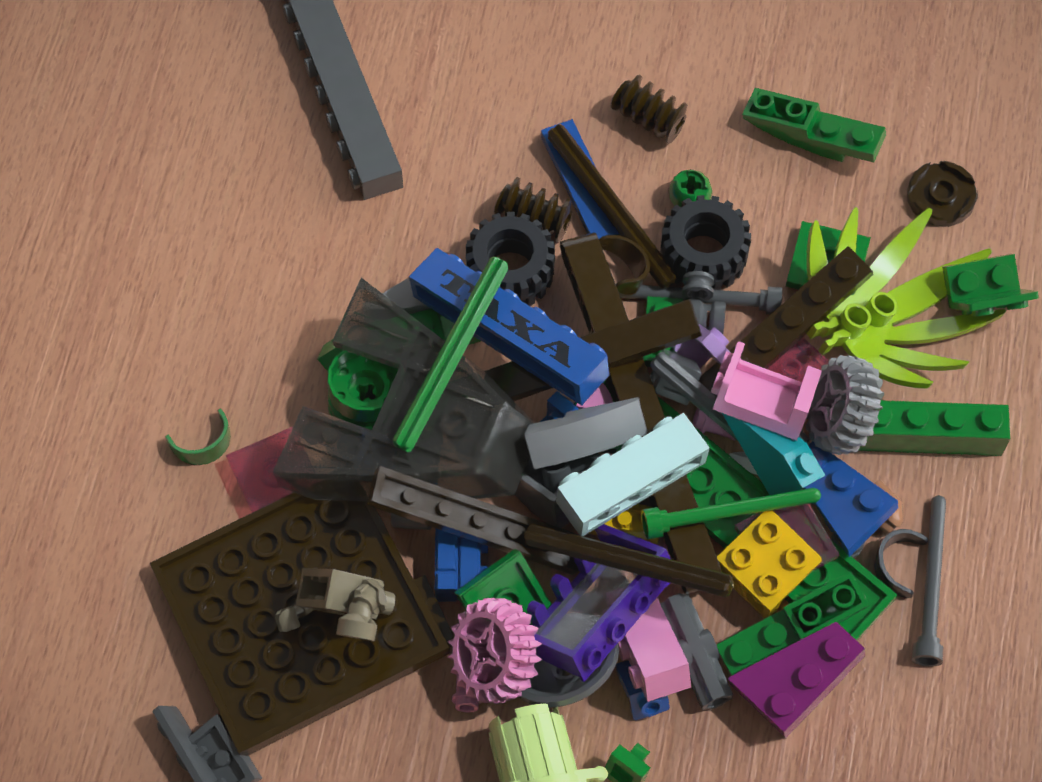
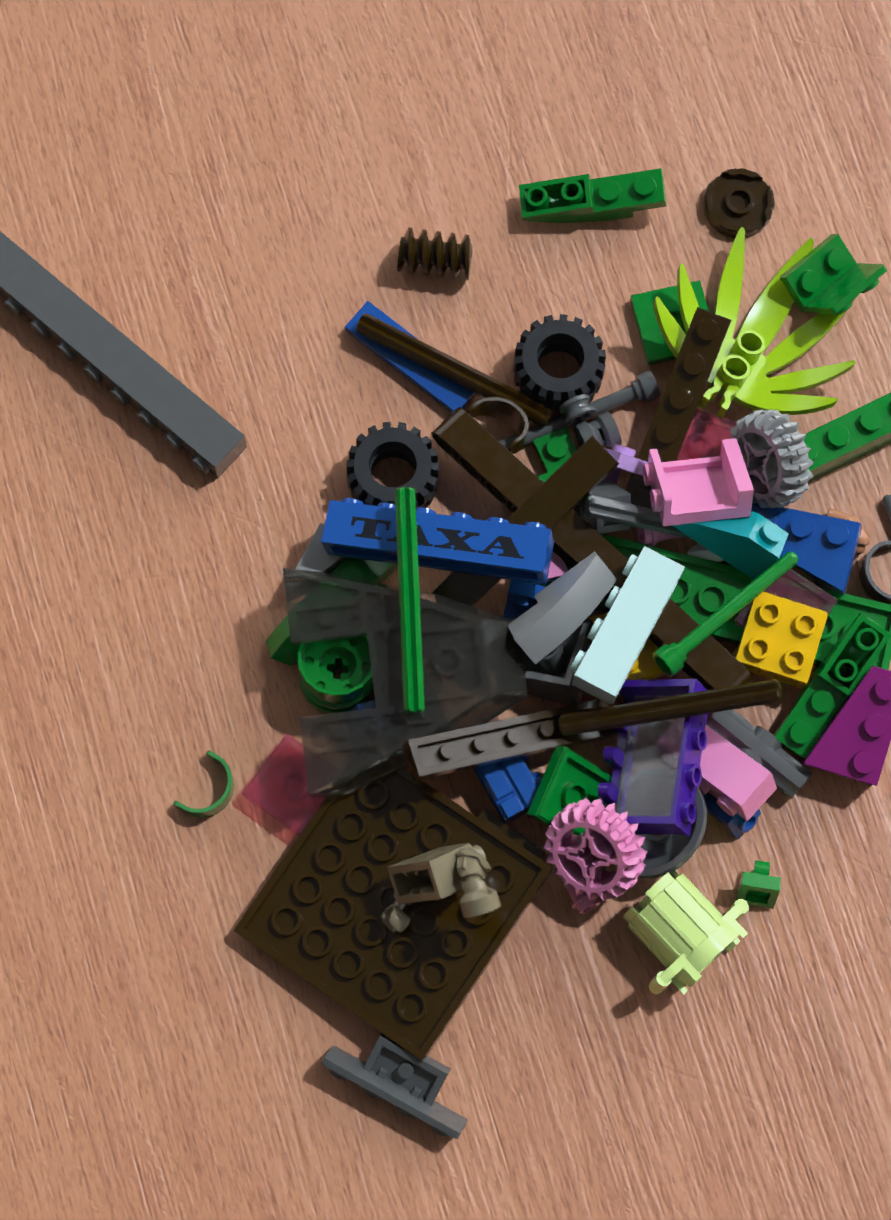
camera: 30 degrees left, 10 degrees up
dark brown piece [494,177,572,242] -> none
green piece [668,169,712,208] -> none

